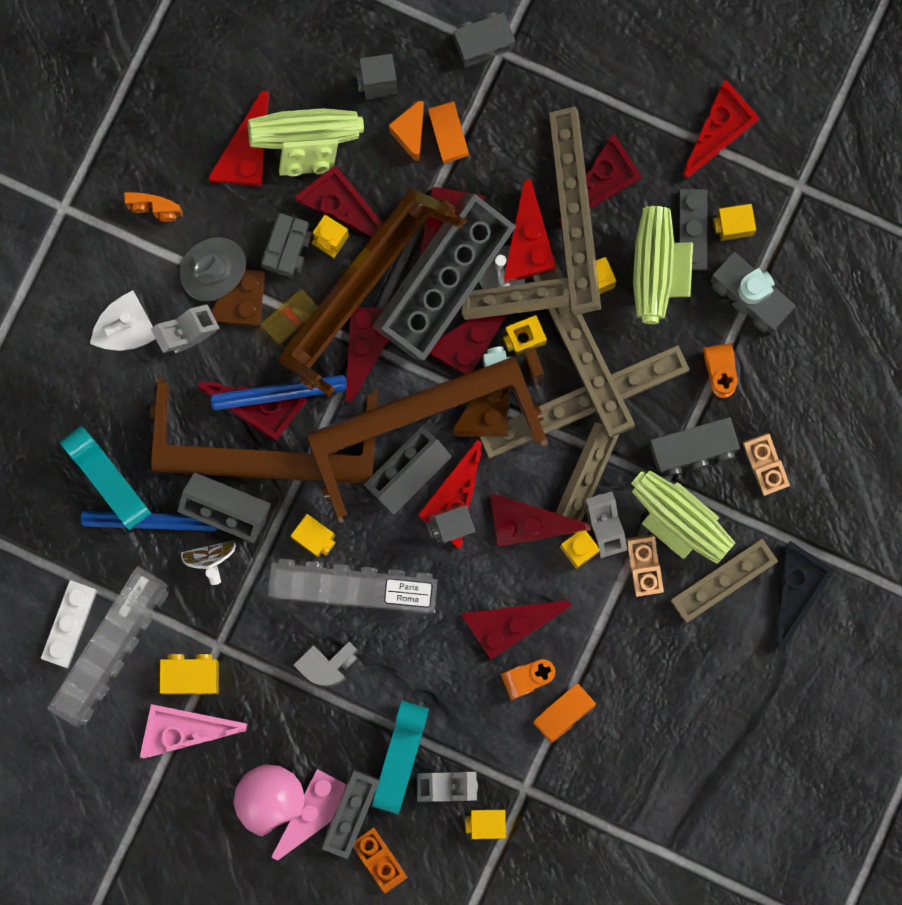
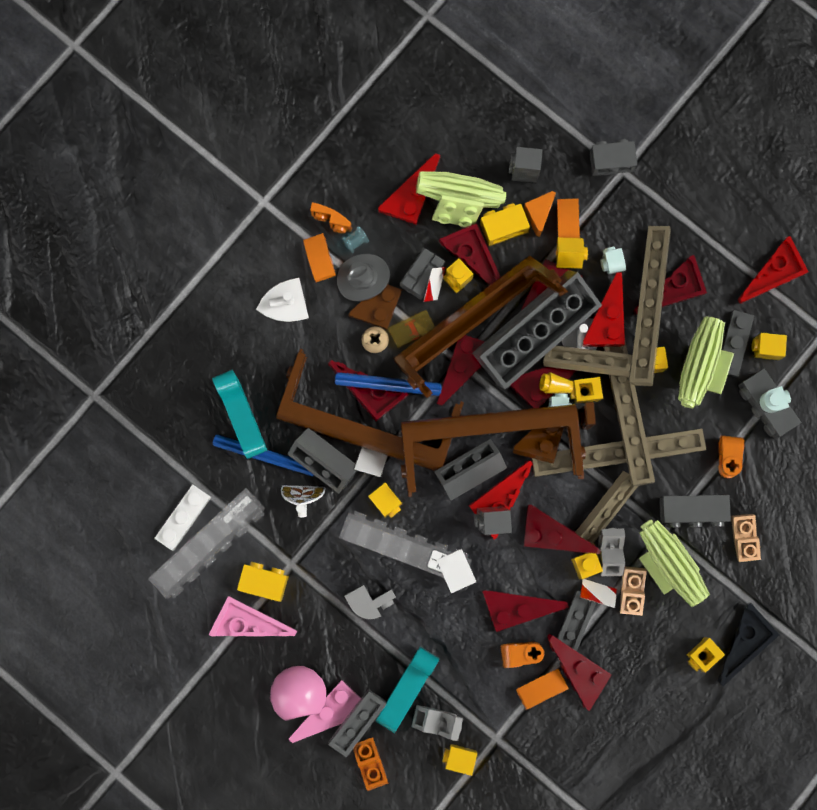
camera: 15 degrees right, 0 degrees up
light grey brick [151,305,220,353] -> none
dark tan plate [670,539,778,623] -> none
none -> orange slope [303,233,336,282]
none -> clear light blue bush [341,226,369,254]
none -> white sticker [354,447,388,477]
none -> tan piece [362,327,389,353]
none -> white sticker [424,267,446,302]
none -> white sticker [437,549,476,593]
none -> yellow brick [480,203,530,246]
none -> yellow cone [540,372,573,394]
none -> dark red wing [547,634,612,711]
none -> dark grey plate [551,590,597,653]
none -> yellow brick [556,237,588,269]
none -> white sticker [580,579,617,608]
none -> light aqua plate [600,247,626,275]
none -> yellow brick [687,637,725,673]

